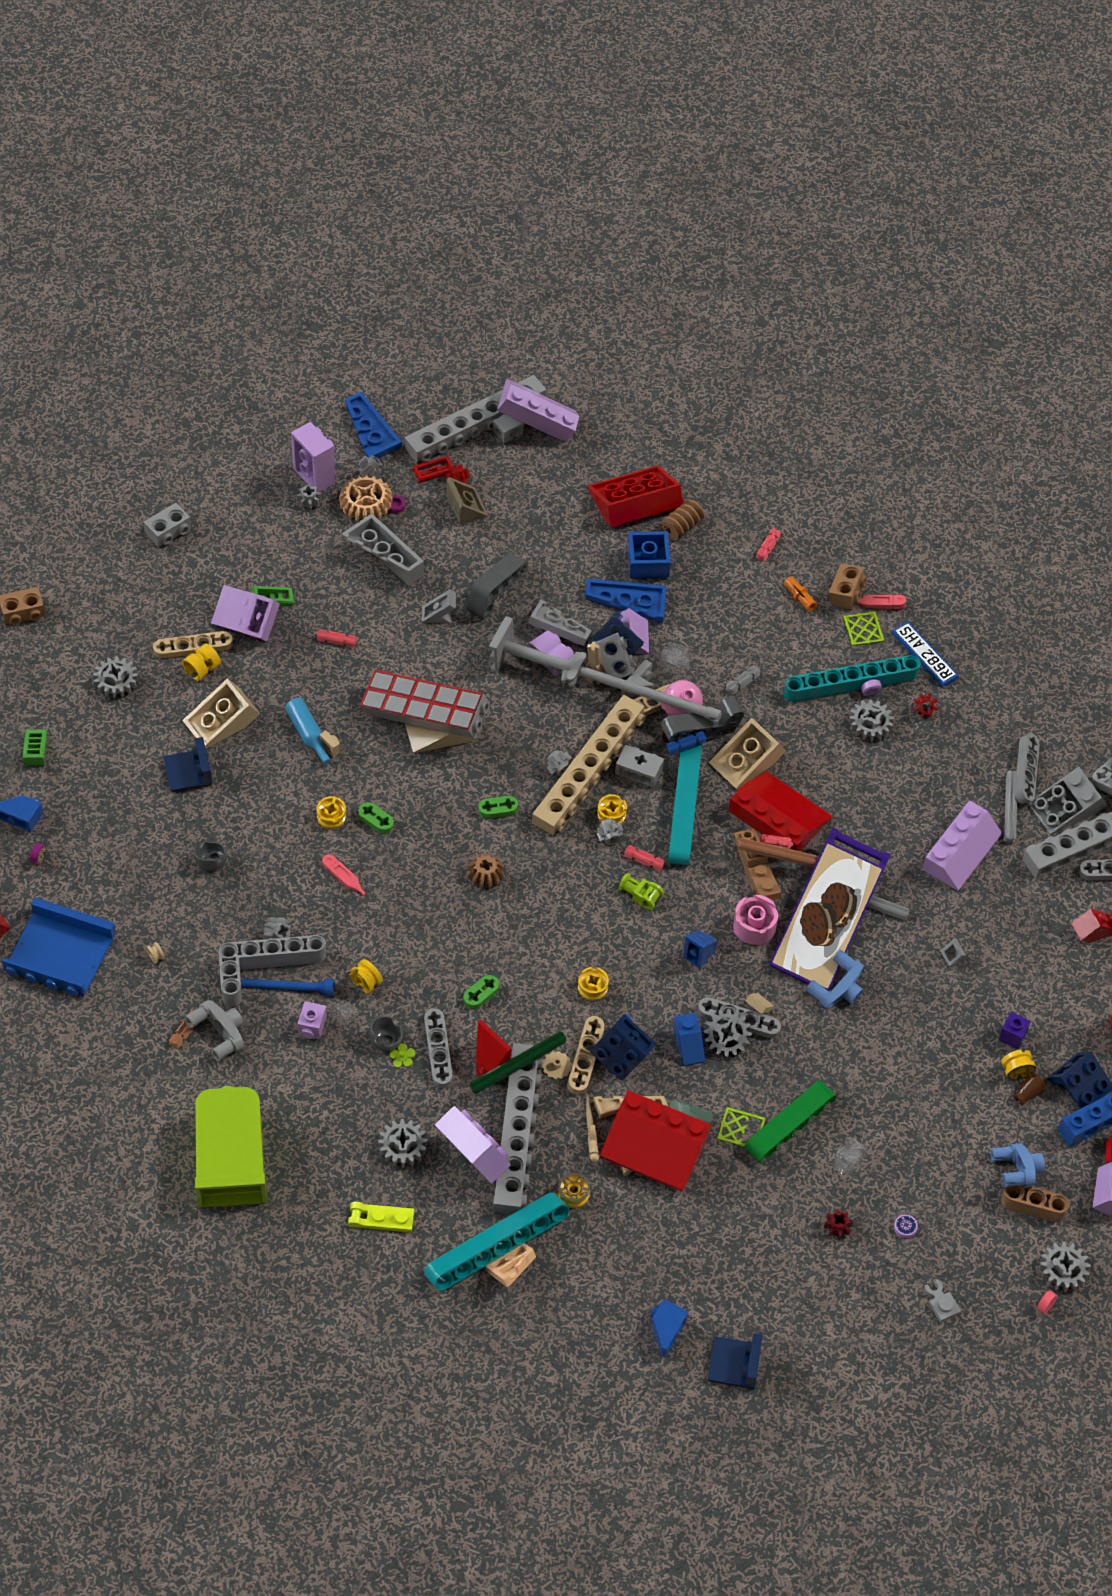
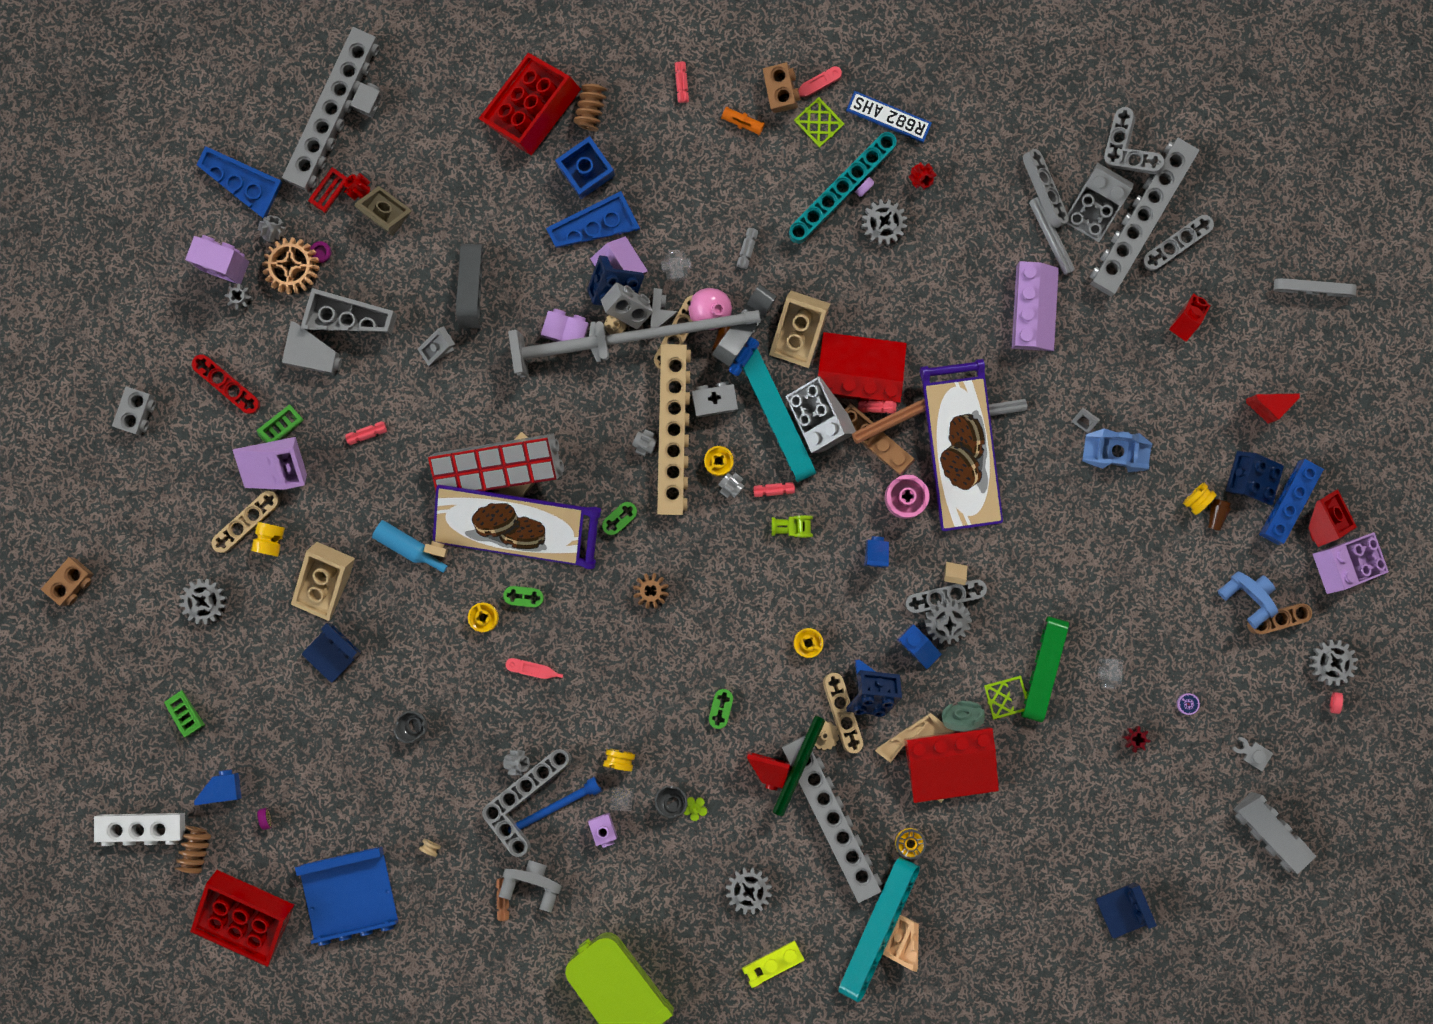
camera: 25 degrees left, 30 degrees up
light grey beam [424,1008,452,1088] -> none
brick [435,1106,511,1184] -> none
lavender slope [498,379,579,441] -> none
light grey wing [528,599,591,646] -> none
tan piece [586,1093,599,1162] -> none
blue slope [650,1299,688,1358] -> none
medium blue connector [806,949,864,1009] -> none
dark purple brick [999,1012,1031,1049] -> none
none -> red beam [192,354,260,414]
none -> light grey slope [282,321,342,375]
none -> flag [433,485,601,569]
none -> light grey slope [786,376,856,453]
none -> medium blue piece [1082,428,1152,472]
none -> light grey wedge [1233,792,1316,874]

